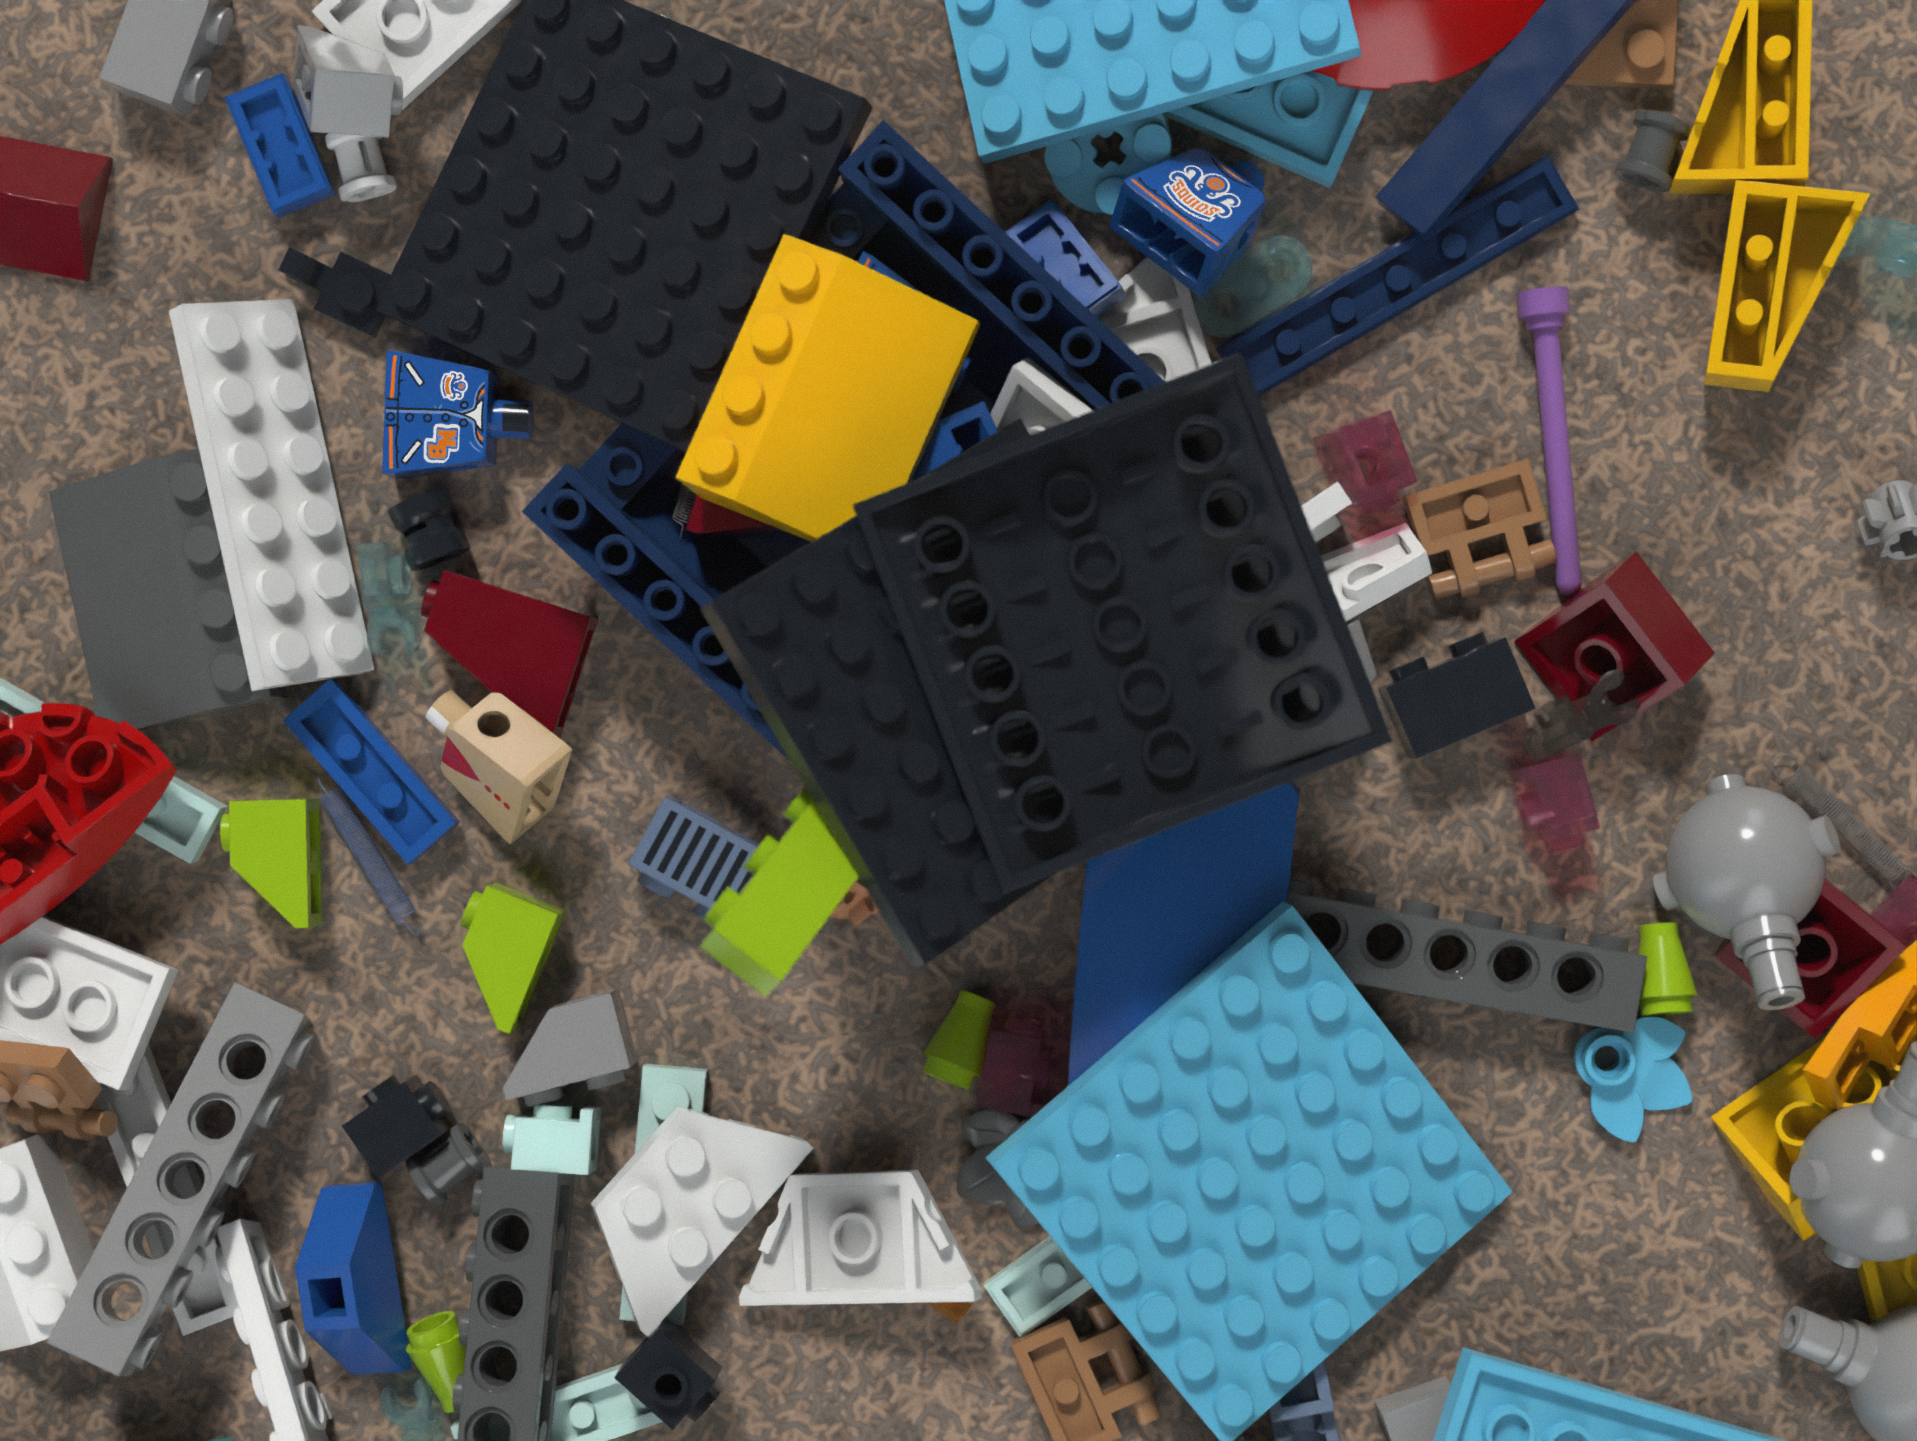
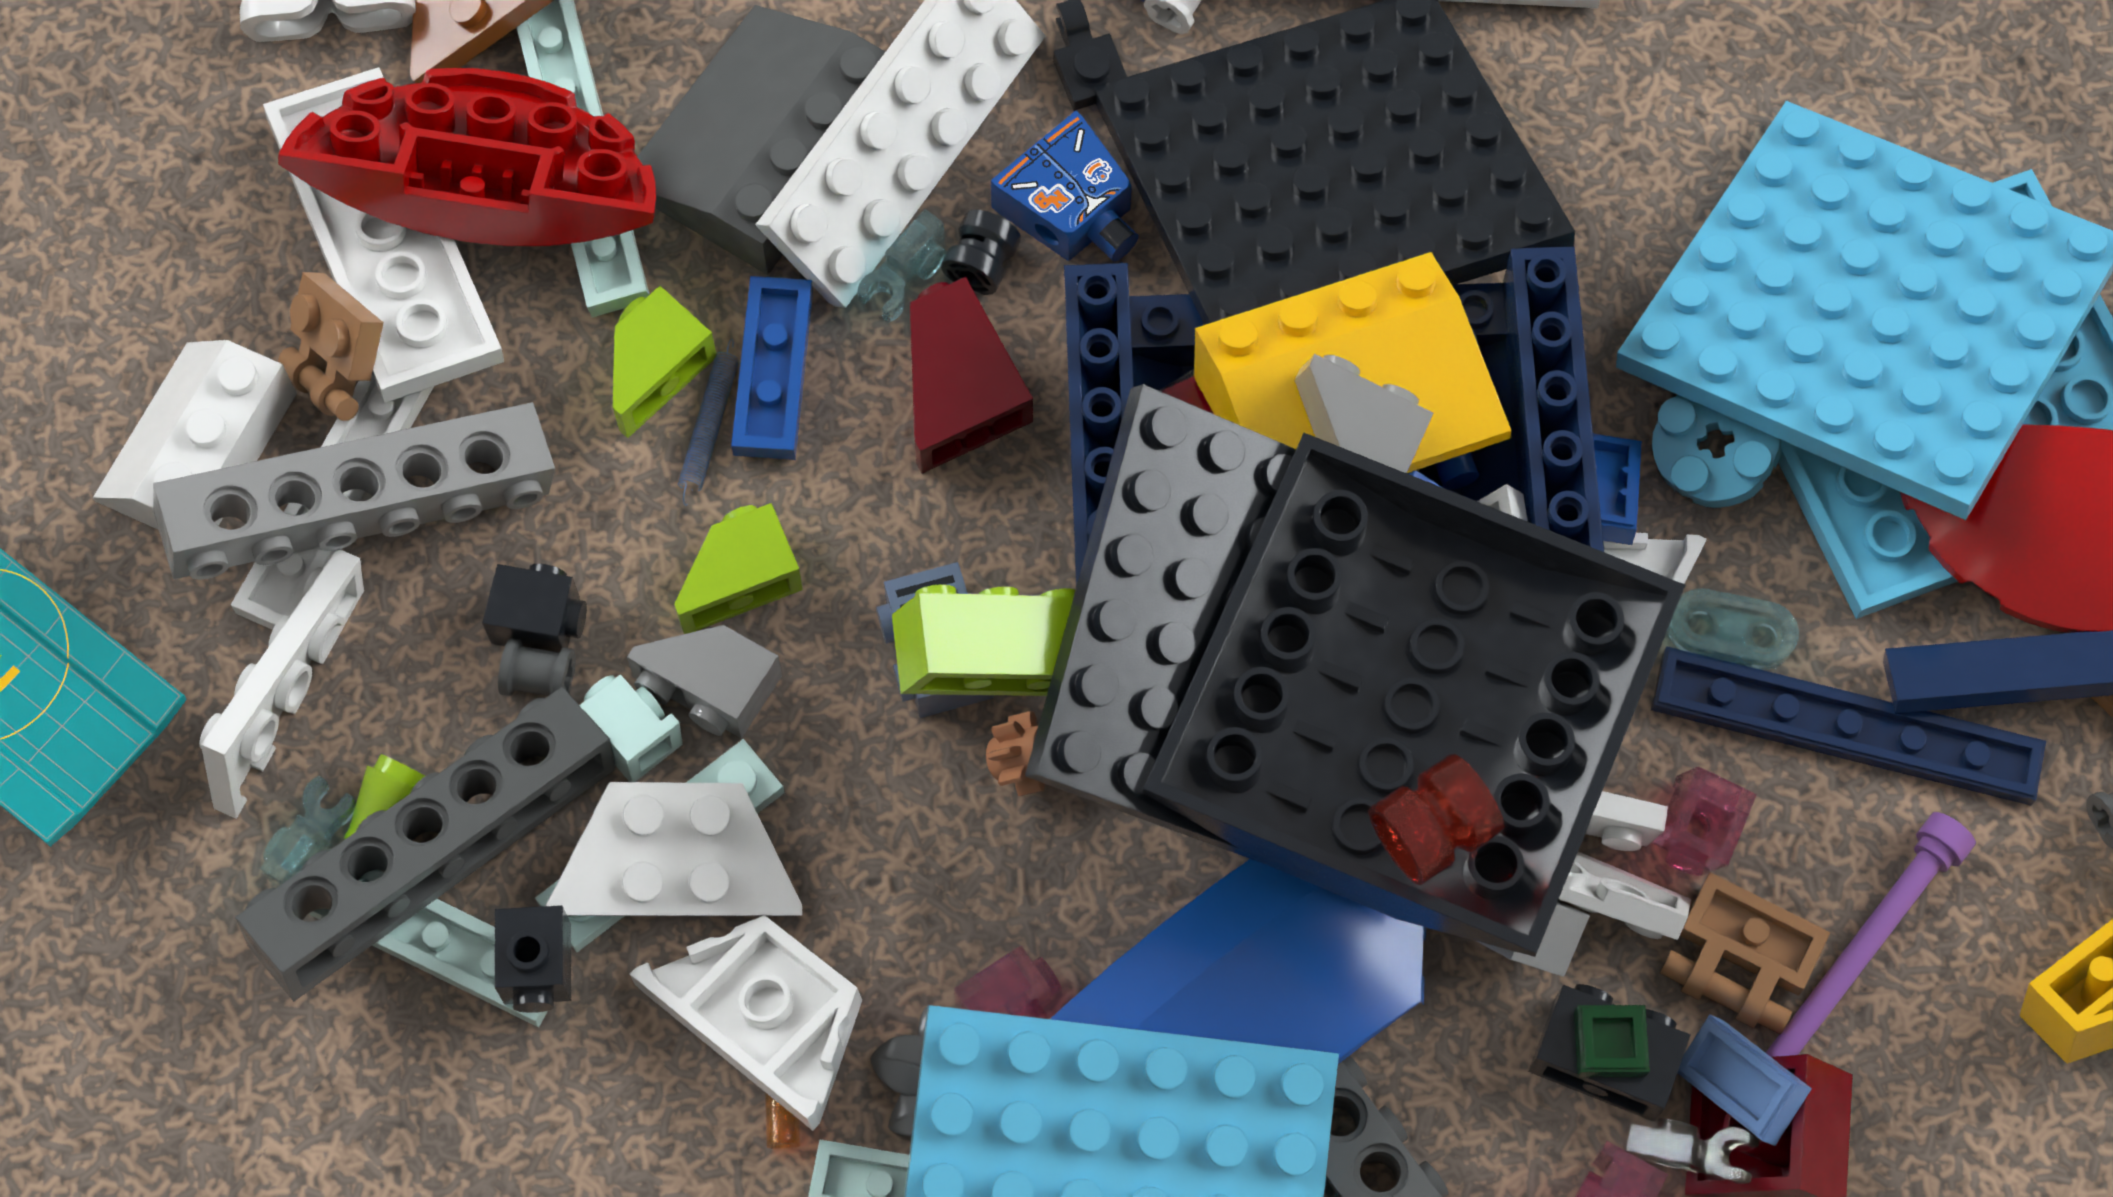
camera: 45 degrees right, 20 degrees down
blue slope [295,1181,412,1375] -> none
tan torso [426,690,572,845] -> none
lime cone [922,990,996,1090] -> none
blue torso [1109,148,1266,298] -> none
none -> light grey slope [1294,354,1434,473]
none -> clear red wheel [1368,754,1505,885]
none -> dark green tile [1574,1005,1650,1077]
none -> medium blue tile [1678,1014,1812,1146]

